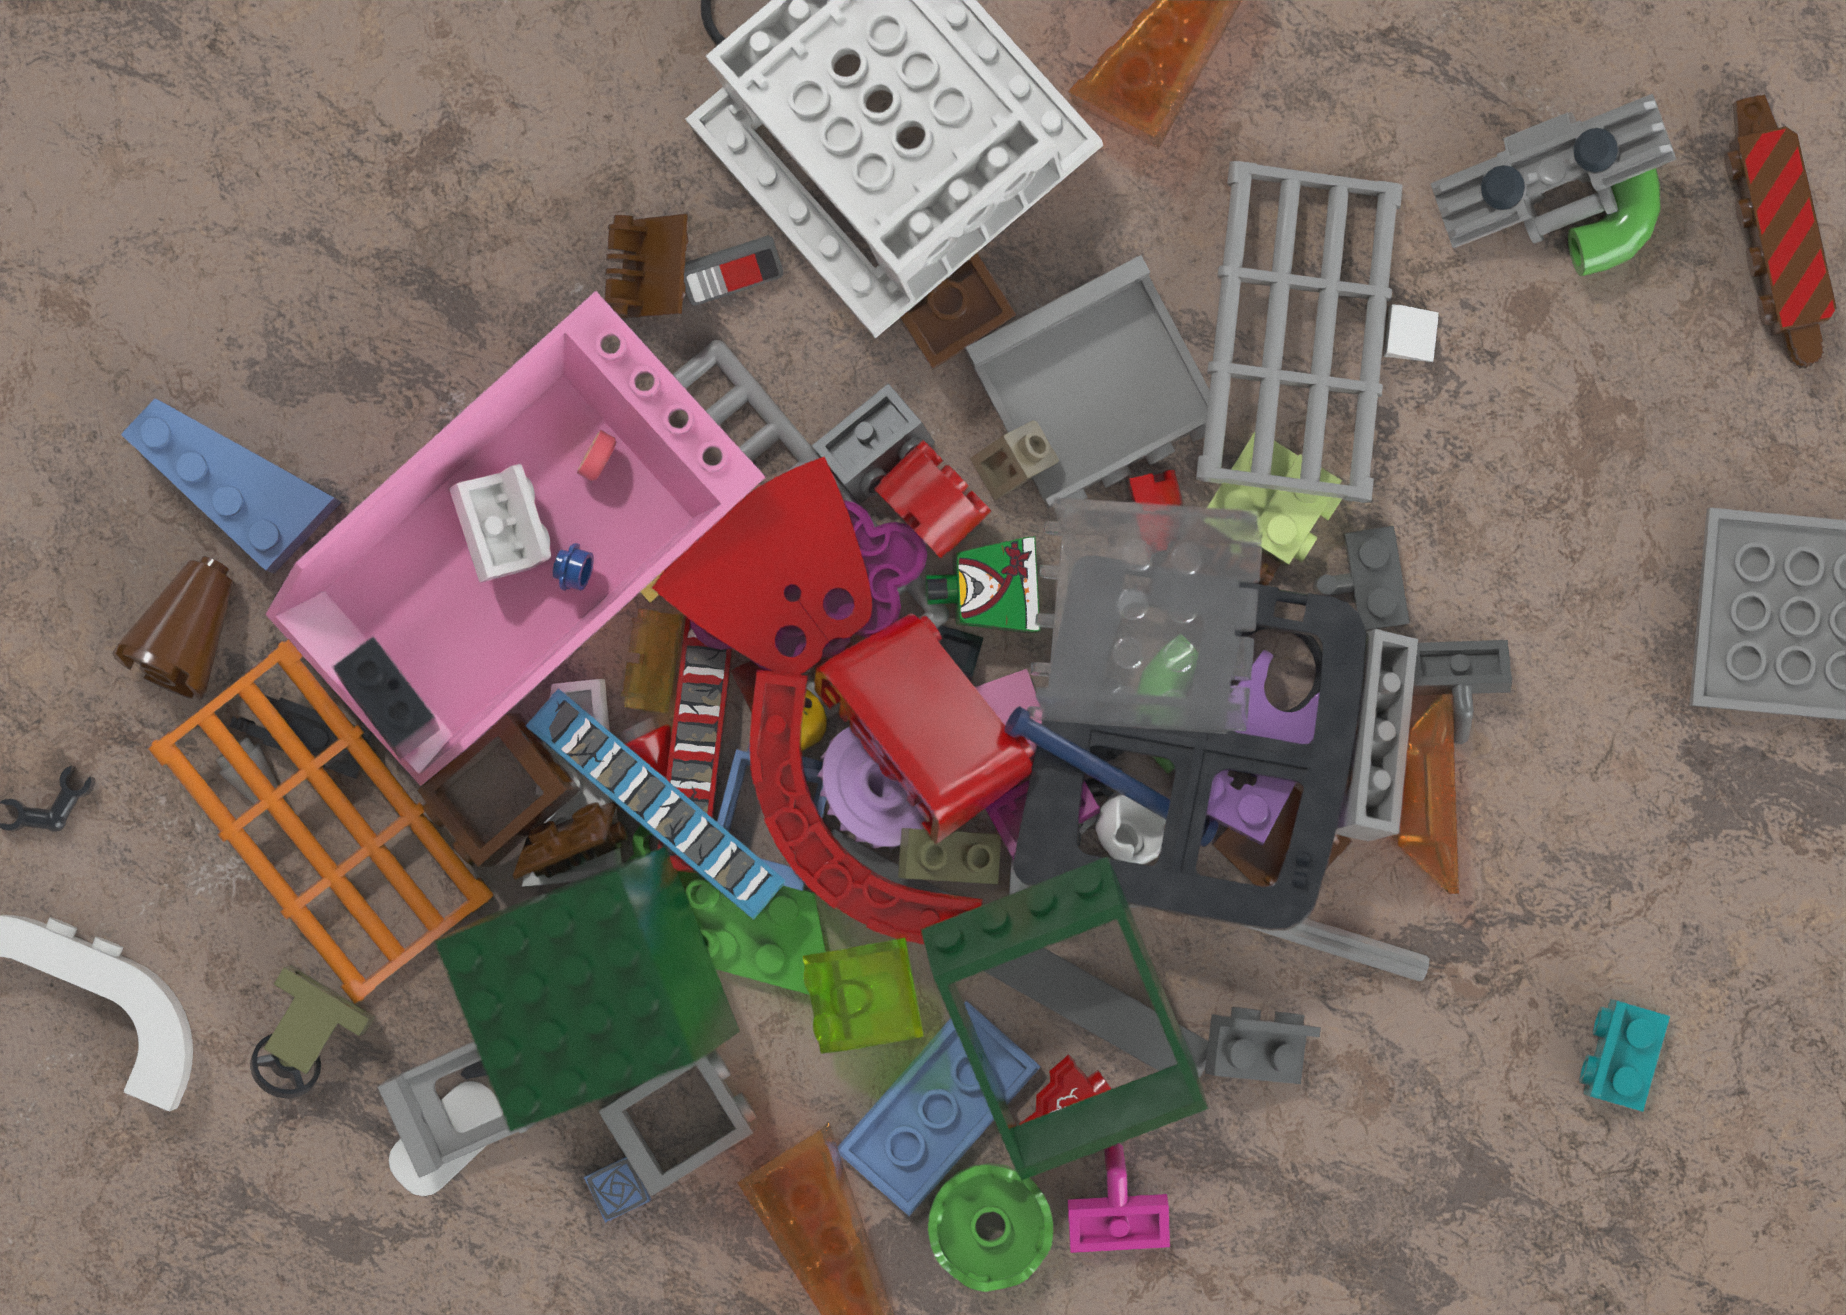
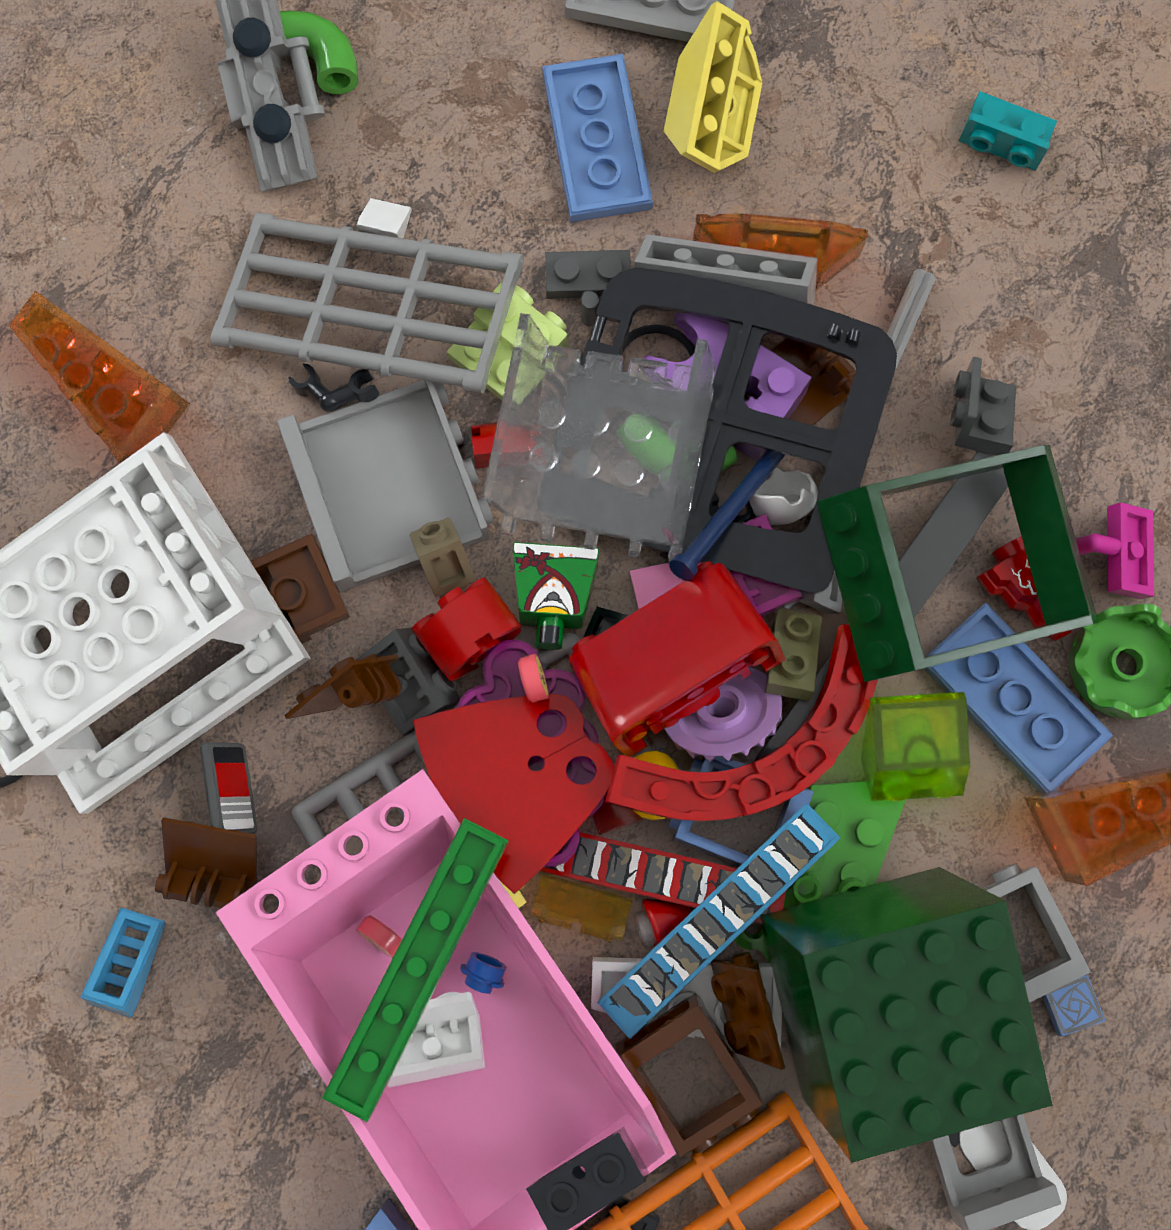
camera: 90 degrees left, 10 degrees down
dark grey plate [1413,640,1512,744] -> none
none -> dark azure slope [80,908,166,1018]
none -> reddish brown hinge [284,654,401,719]
none -> black arm [288,364,380,412]
none -> green tile [322,818,509,1122]
none -> coral tile [518,653,549,703]
none -> medium blue tile [542,54,653,222]
none -> light yellow wedge [663,1,762,173]

